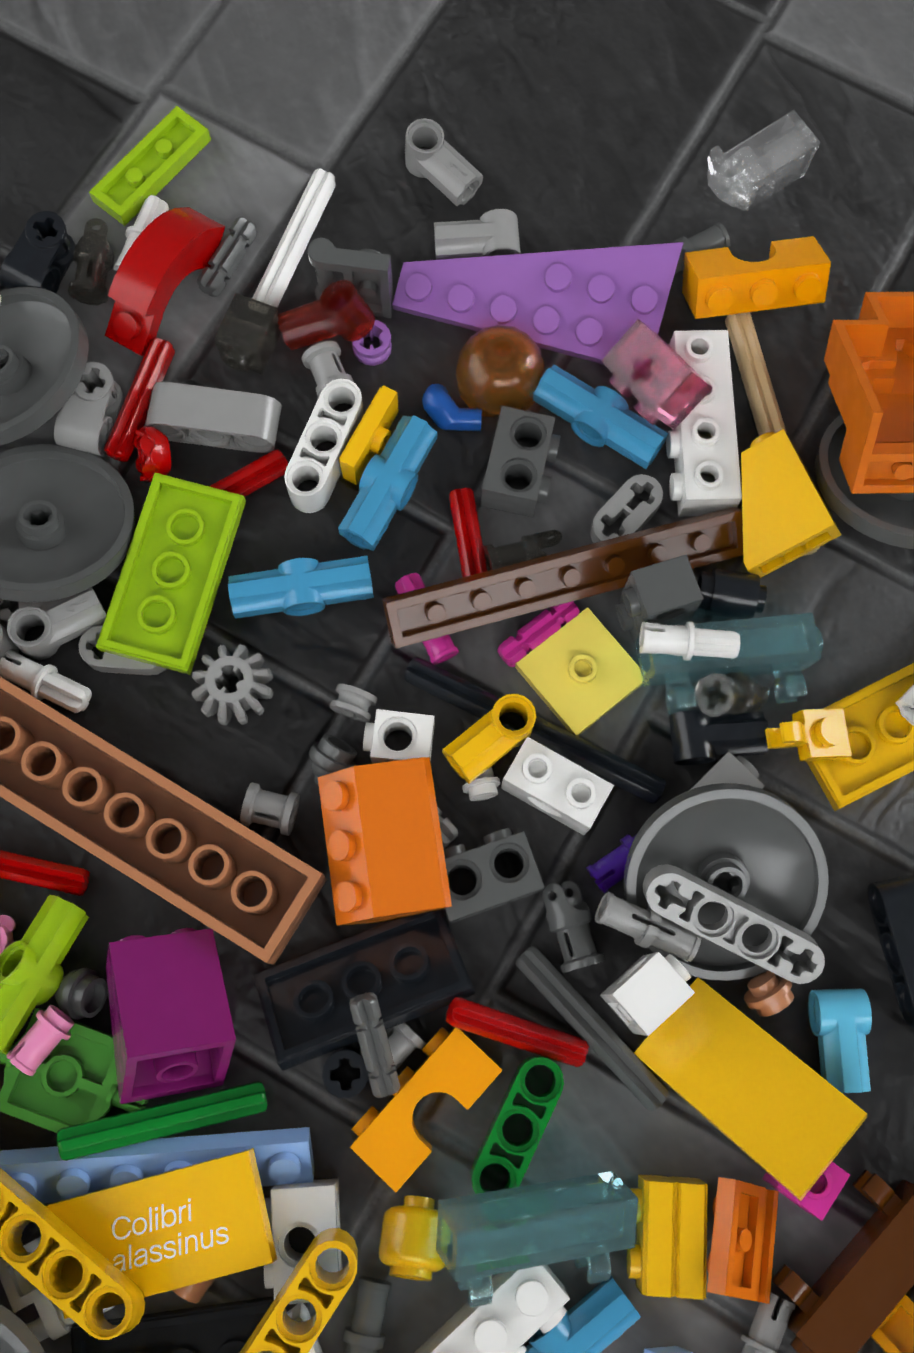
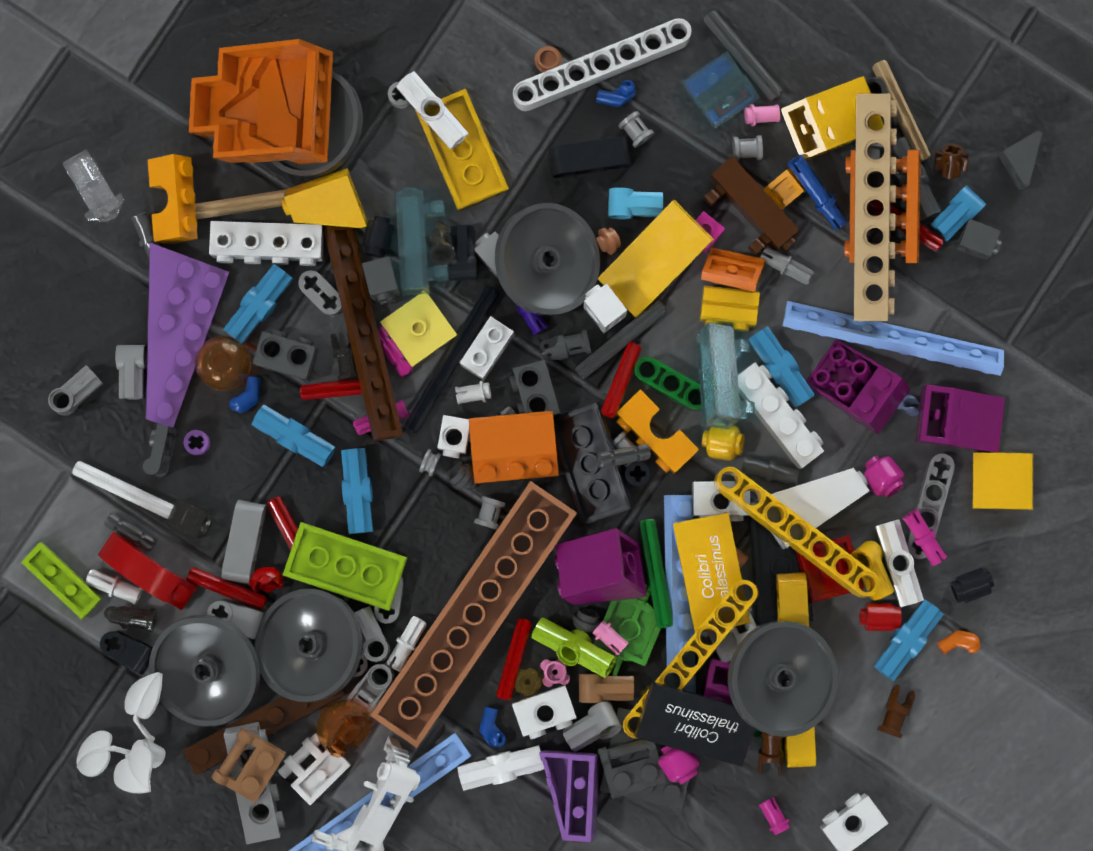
camera: 80 degrees left, 10 degrees up
light grey gear [192,644,273,725] -> none
clear red piece [279,280,375,350] -> none
white beam [284,378,364,513] -> none
light grey bush [301,341,354,398] -> none
yellow plate [339,385,399,485] -> none
yellow piece [442,694,536,784] -> none
light grey pin [595,892,701,962] -> none
clear pink brick [601,319,713,430] -> none
white axle [639,622,740,661] -> none
light grey beam [643,864,825,984] -> none
yellow plate [765,708,852,761] -> none

